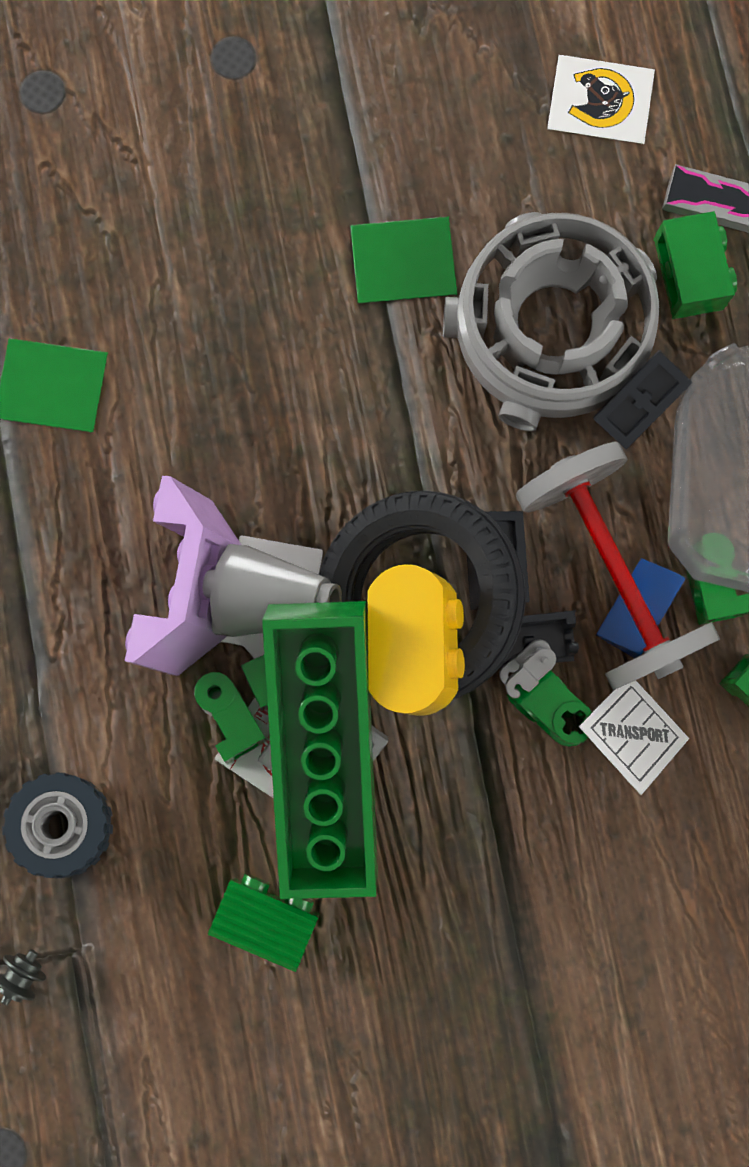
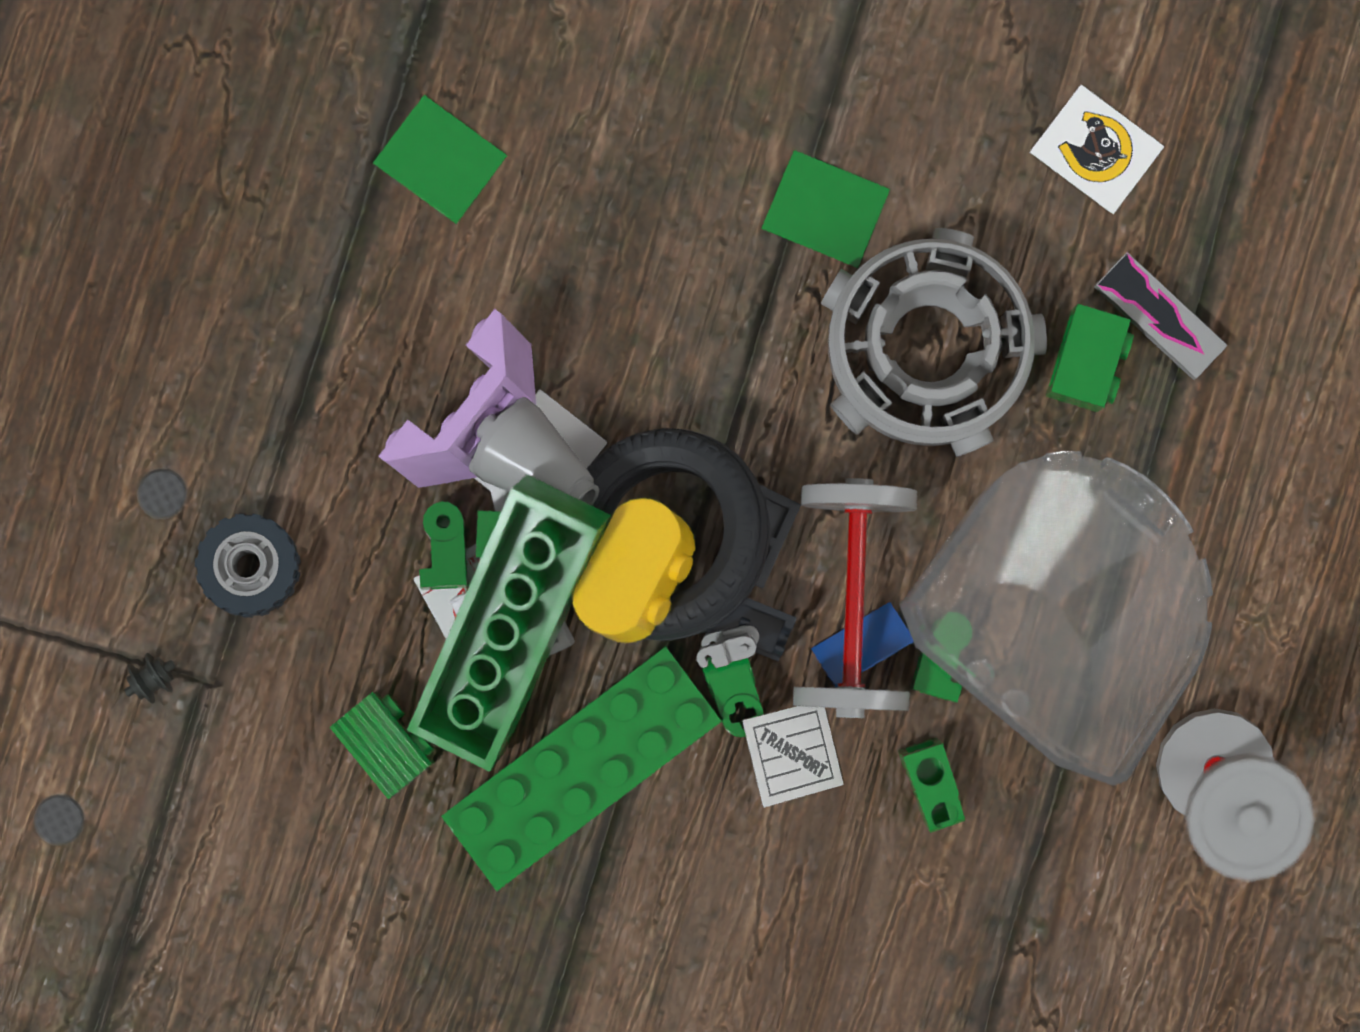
camera: 30 degrees right, 5 degrees up
black hinge [593,350,693,449] -> none
none -> green brick [441,647,722,891]

